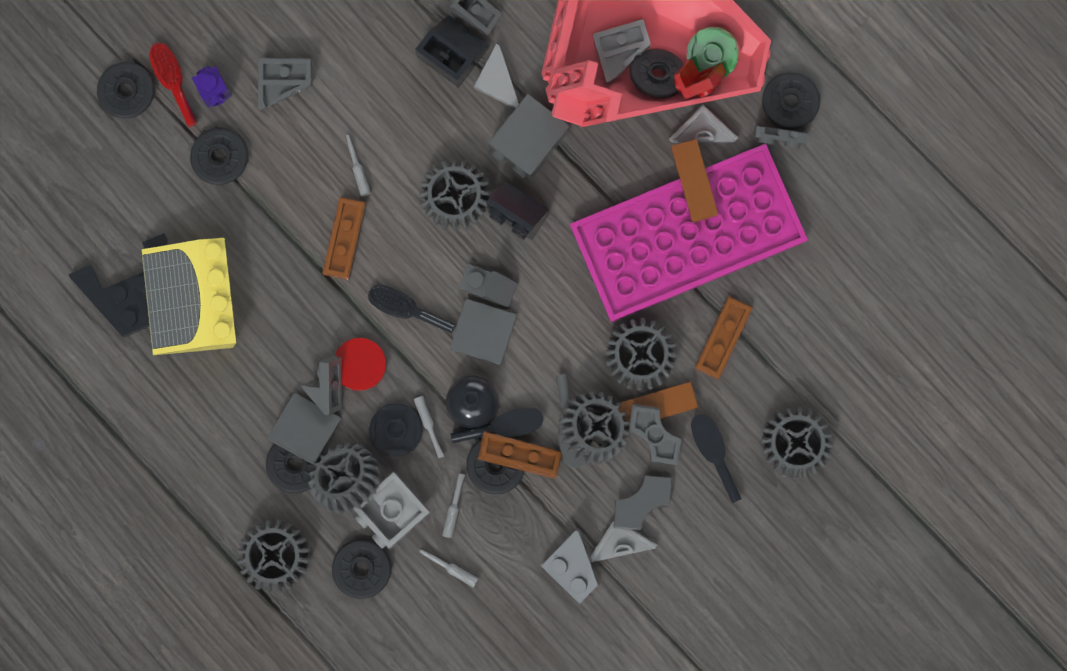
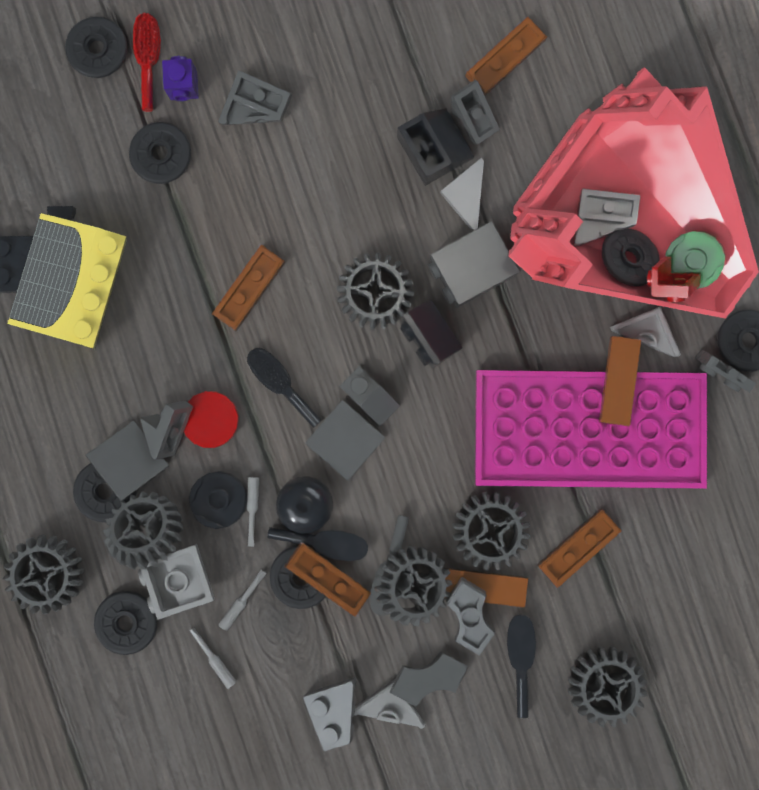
camera: 15 degrees right, 5 degrees up
light grey piece [346,135,371,196] -> none

